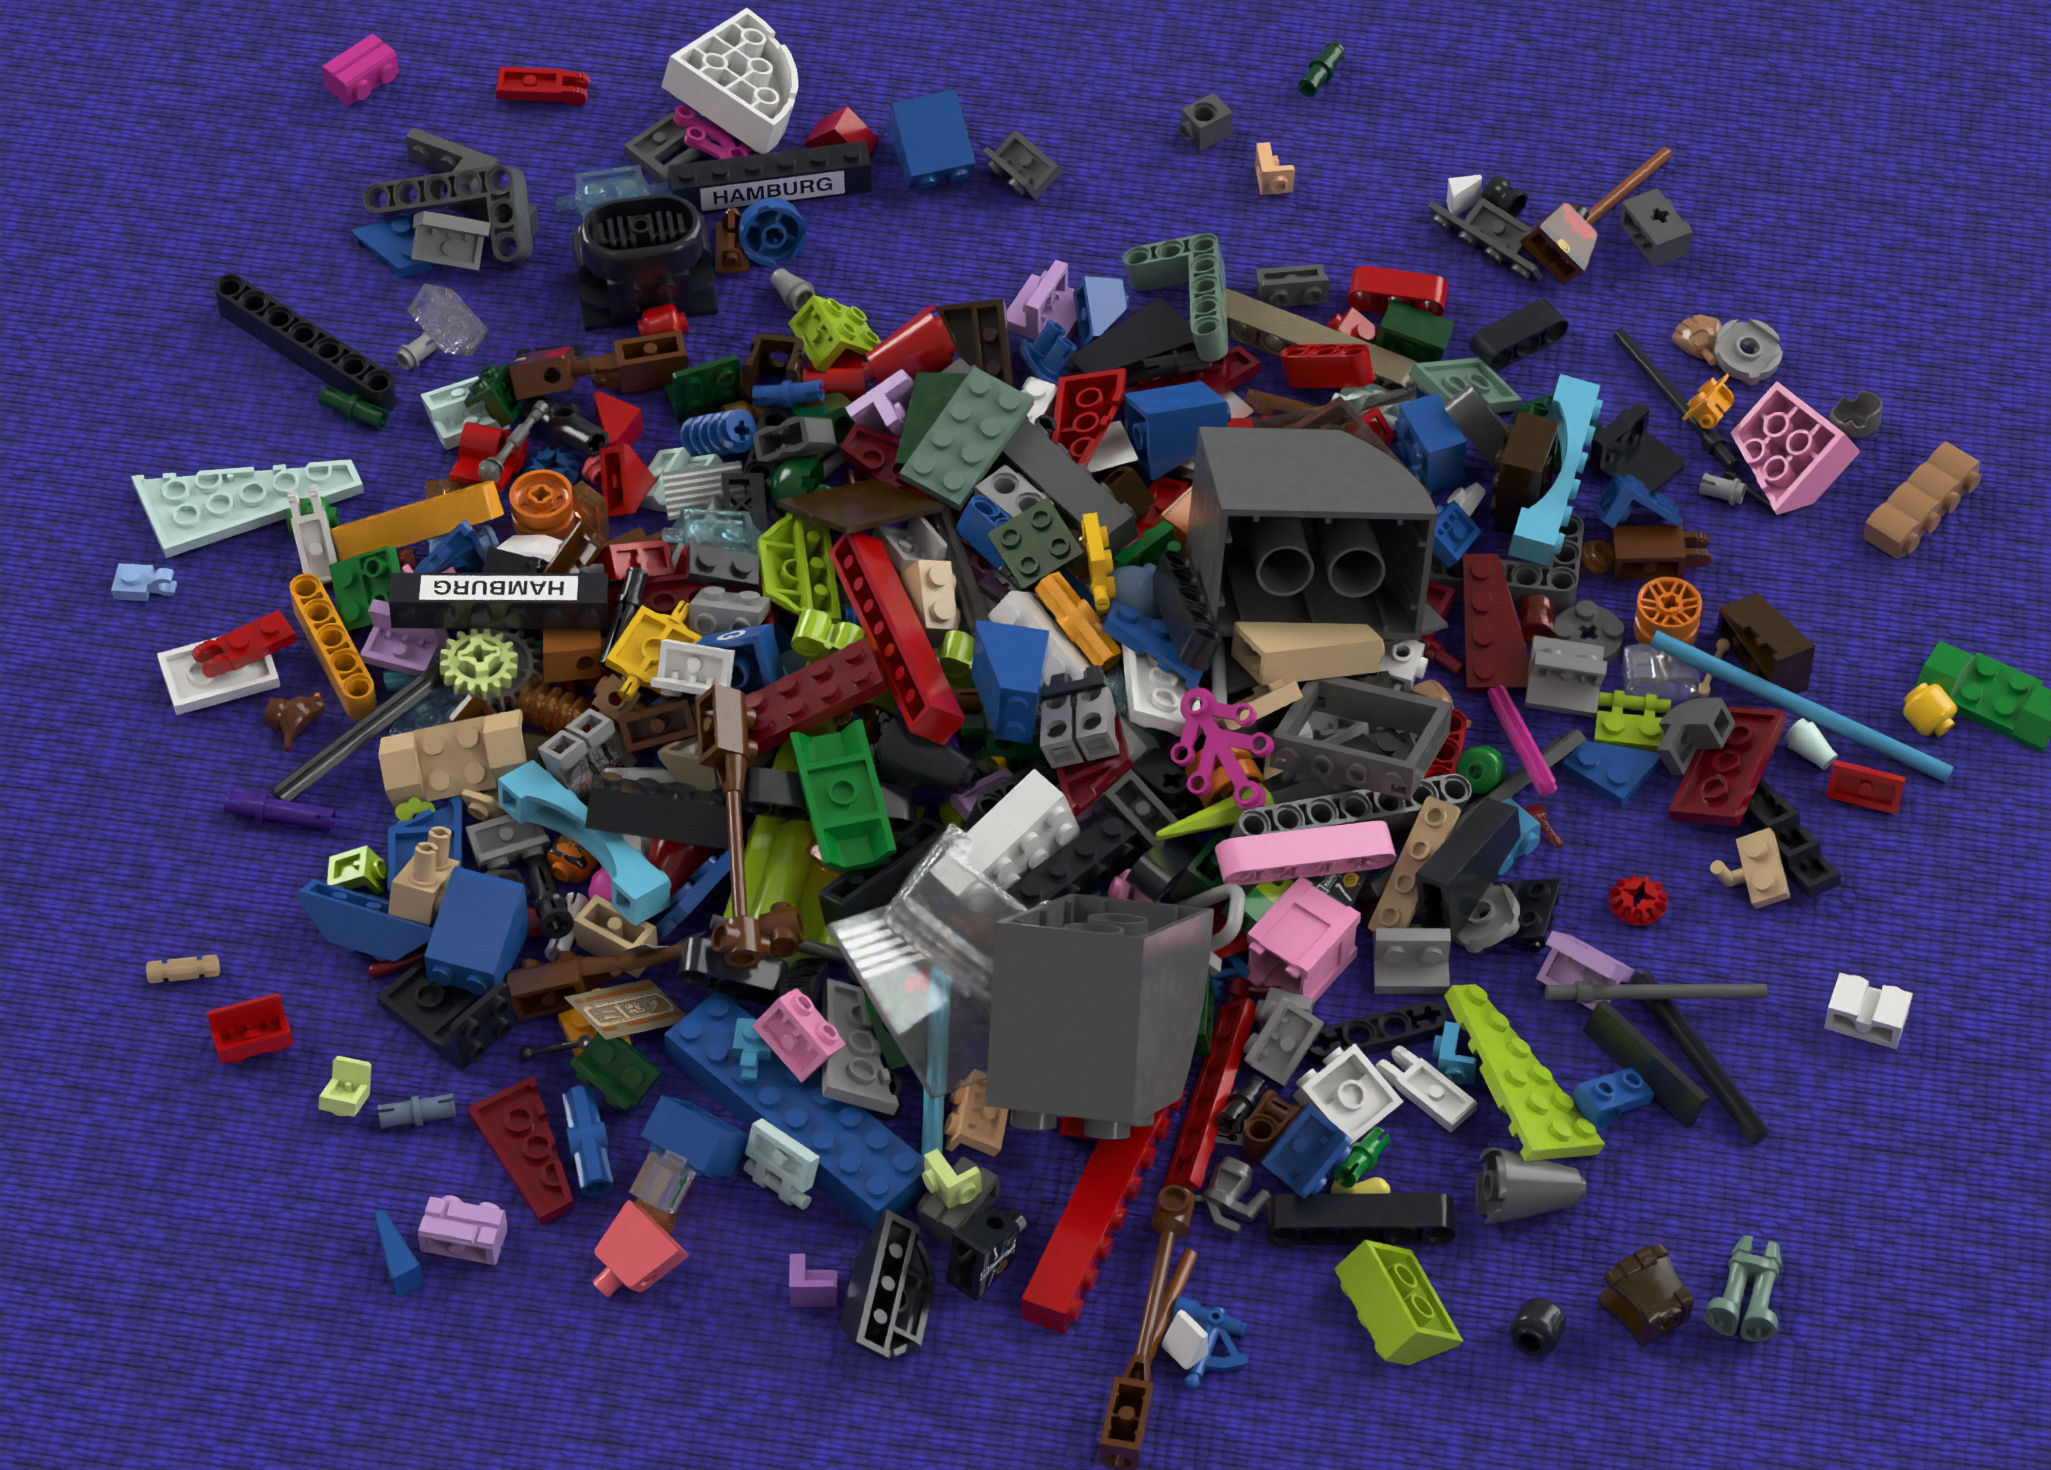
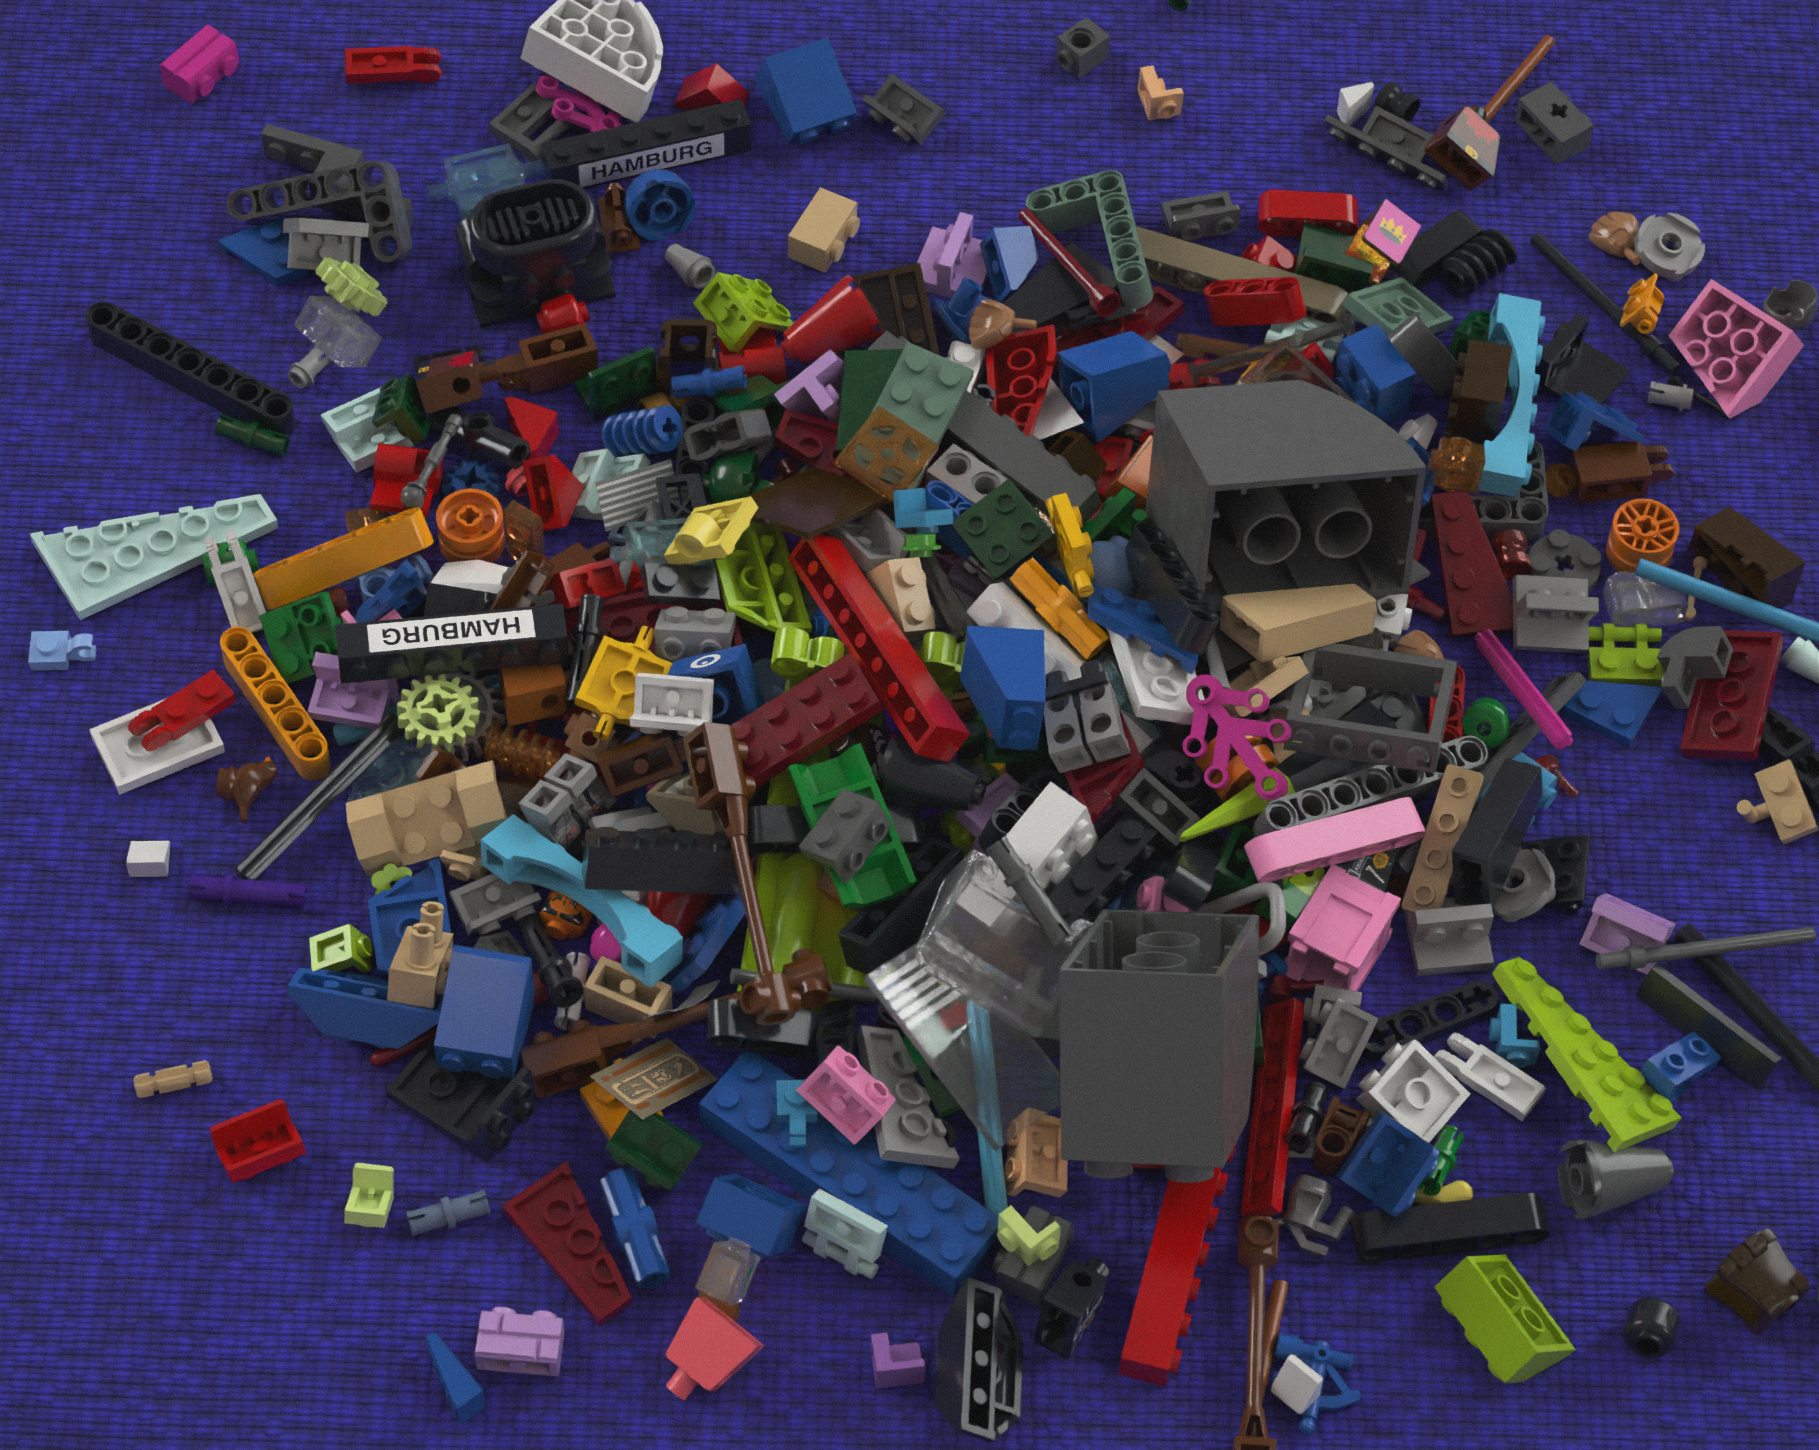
camera: 10 degrees left, 5 degrees up
black hinge [519,1034,592,1061] -> none
red gear [1609,873,1668,926] -> none
none -> white slope [126,841,170,877]
none -> yellowish green gear [316,256,388,316]
none -> light yellow plate [663,496,759,565]
none -> tan brick [788,187,860,273]
none -> dark grey bracket [799,788,891,883]
none -> clear orange piece [835,405,939,503]
none -> dark azure bracket [893,488,953,534]
none -> bright green plate [901,534,941,558]
none -> medium nougat piece [968,299,1037,349]
none -> dark grey pin [985,836,1074,947]
none -> dark red piece [1018,208,1121,317]
none -> piece [1343,199,1421,286]
none -> clear orange brick [1428,437,1486,493]
none -> black piece [1439,229,1518,299]

